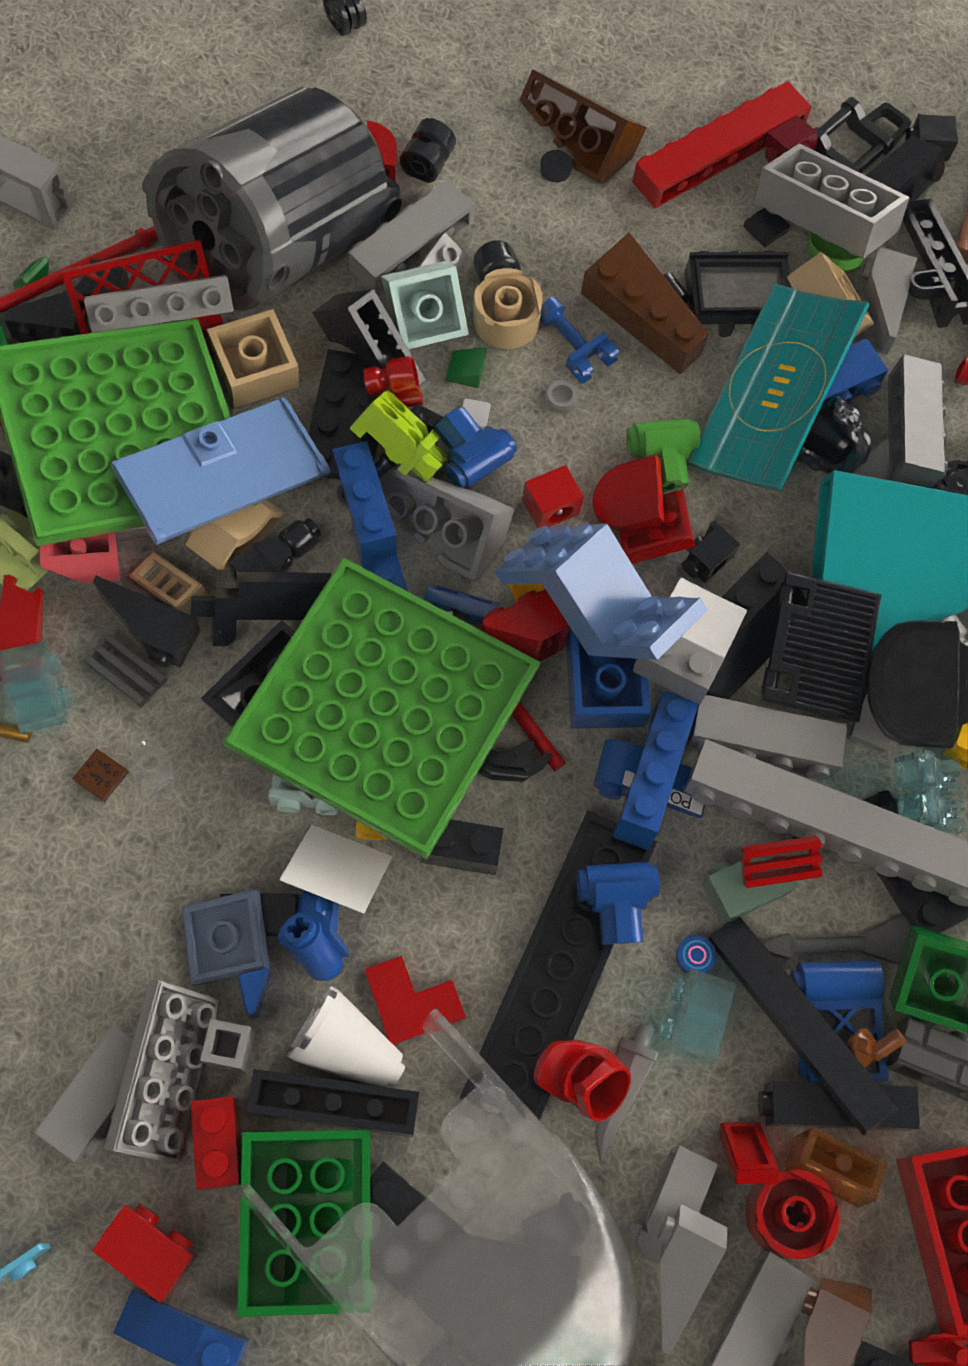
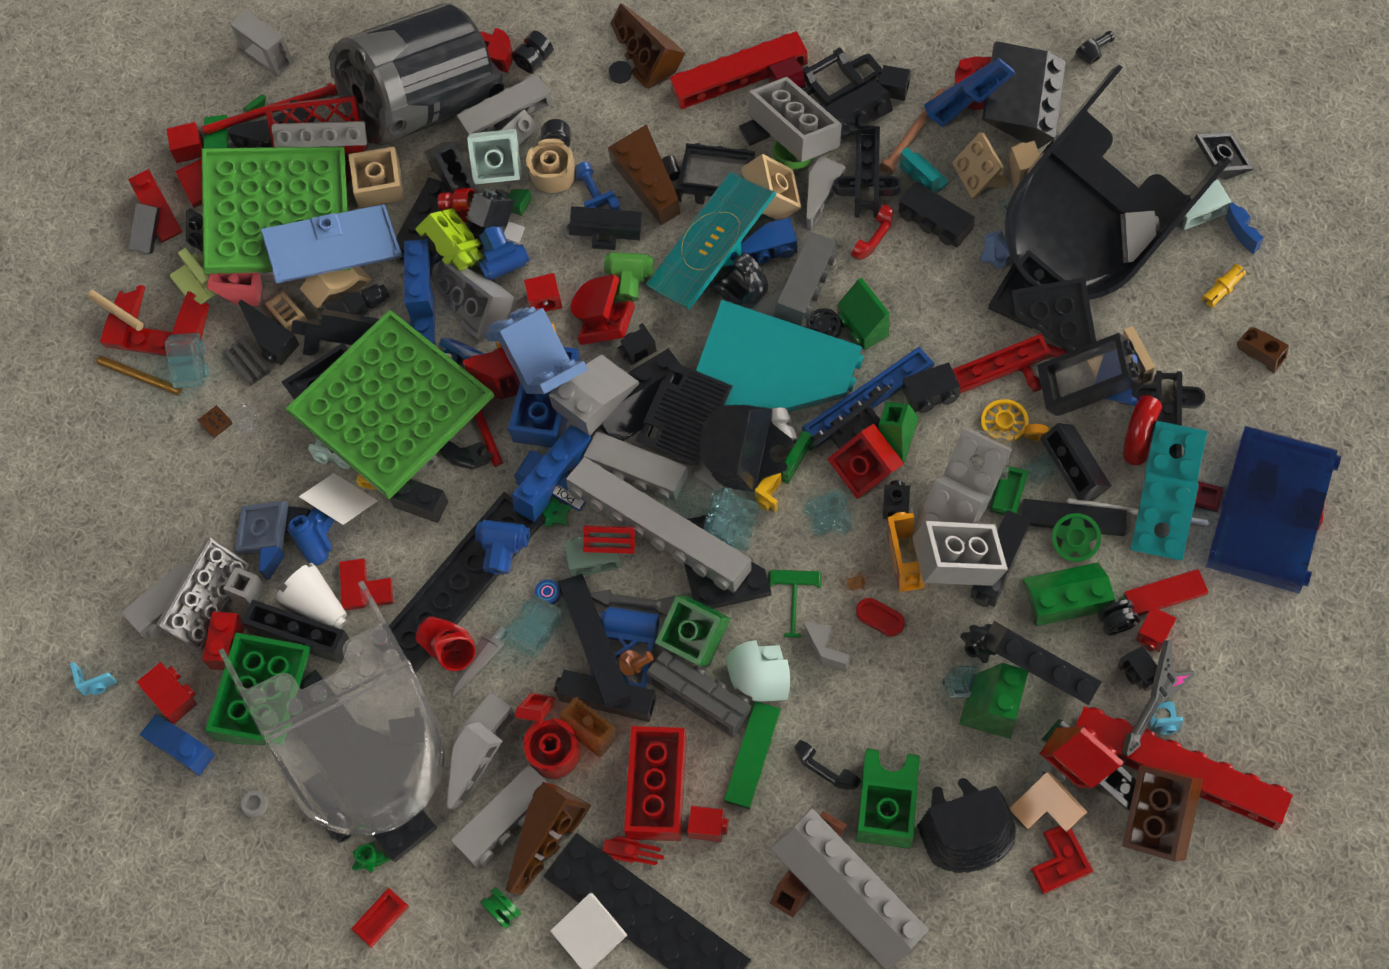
camera: 30 degrees right, 5 degrees down
none -> black brick [466,189,515,228]
none -> green plate [541,498,572,528]
none -> black piece [569,206,642,250]

